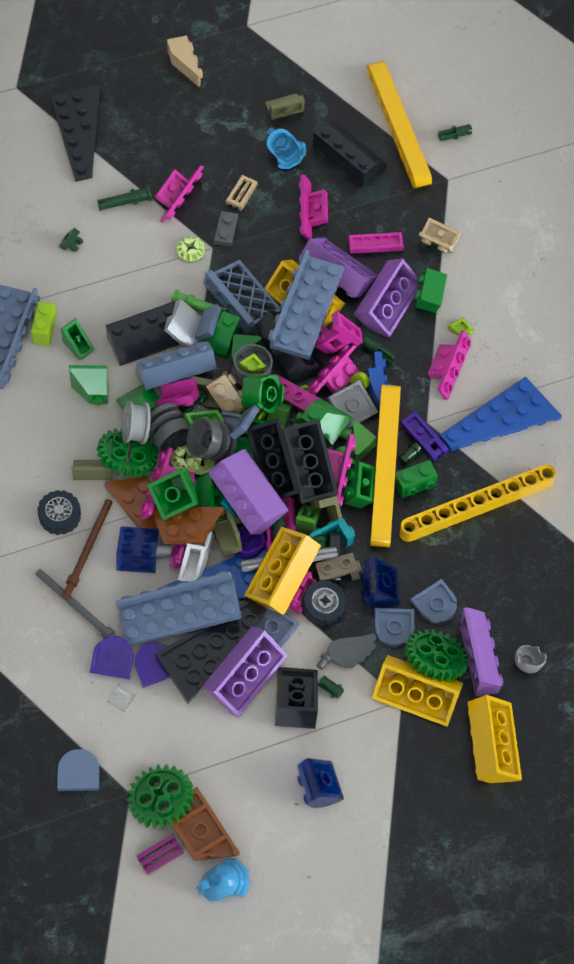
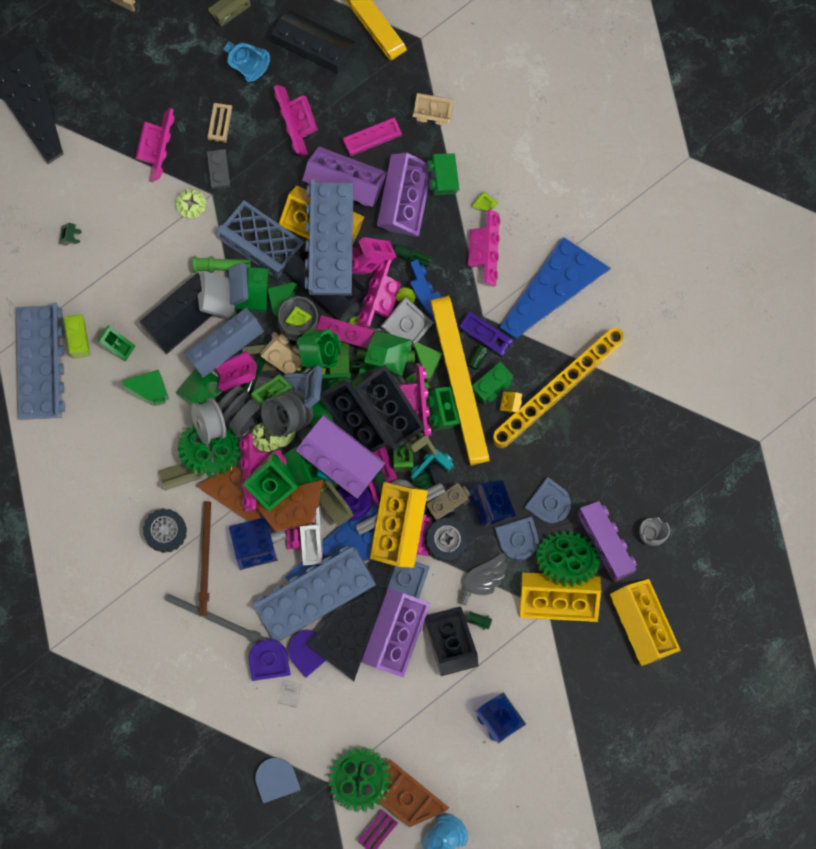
camera: 15 degrees left, 15 degrees up
dark green pin [97,185,152,211] -> none
none -> yellow bracket [500,392,522,414]

